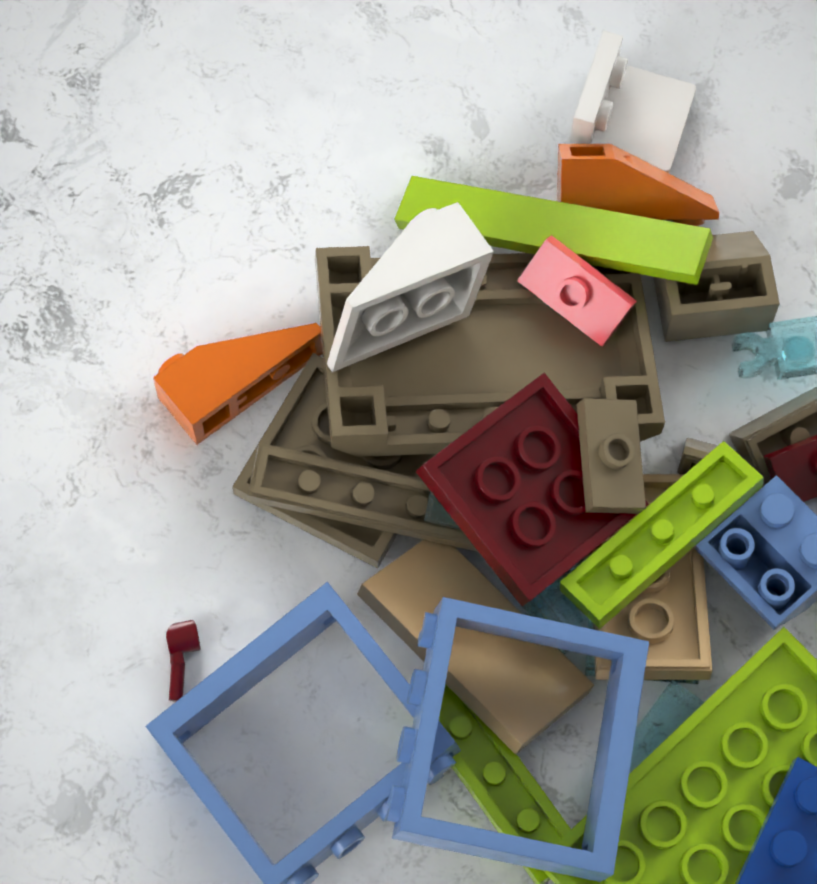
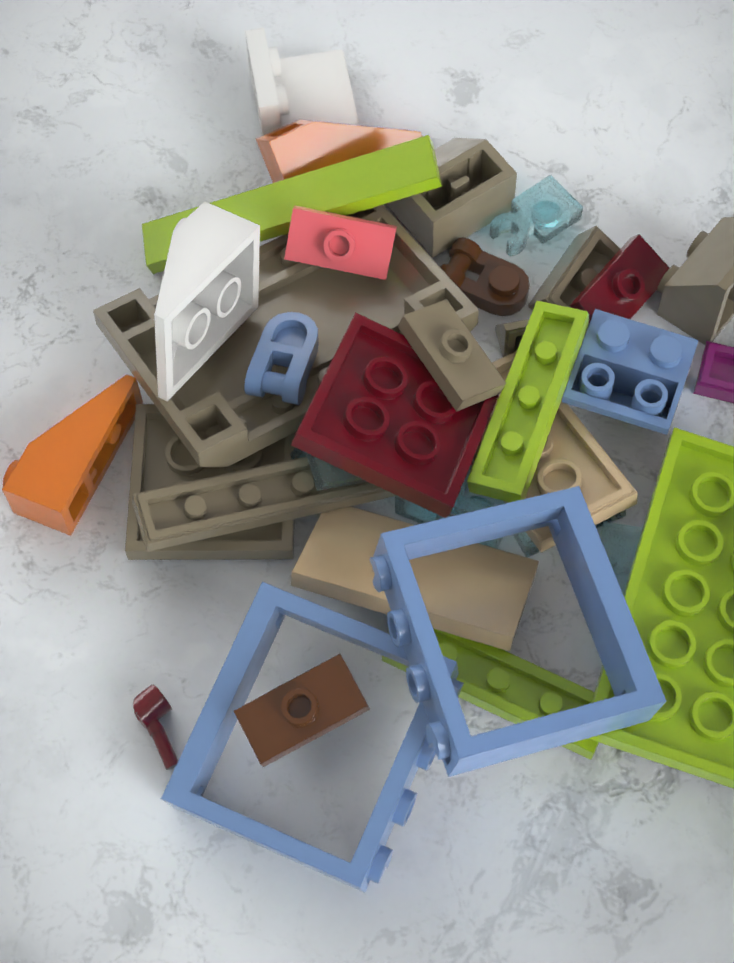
camera: 25 degrees left, 5 degrees down
none -> reddish brown plate [234,654,370,767]
none -> medium blue plate [244,312,319,405]
none -> reddish brown plate [440,237,530,316]

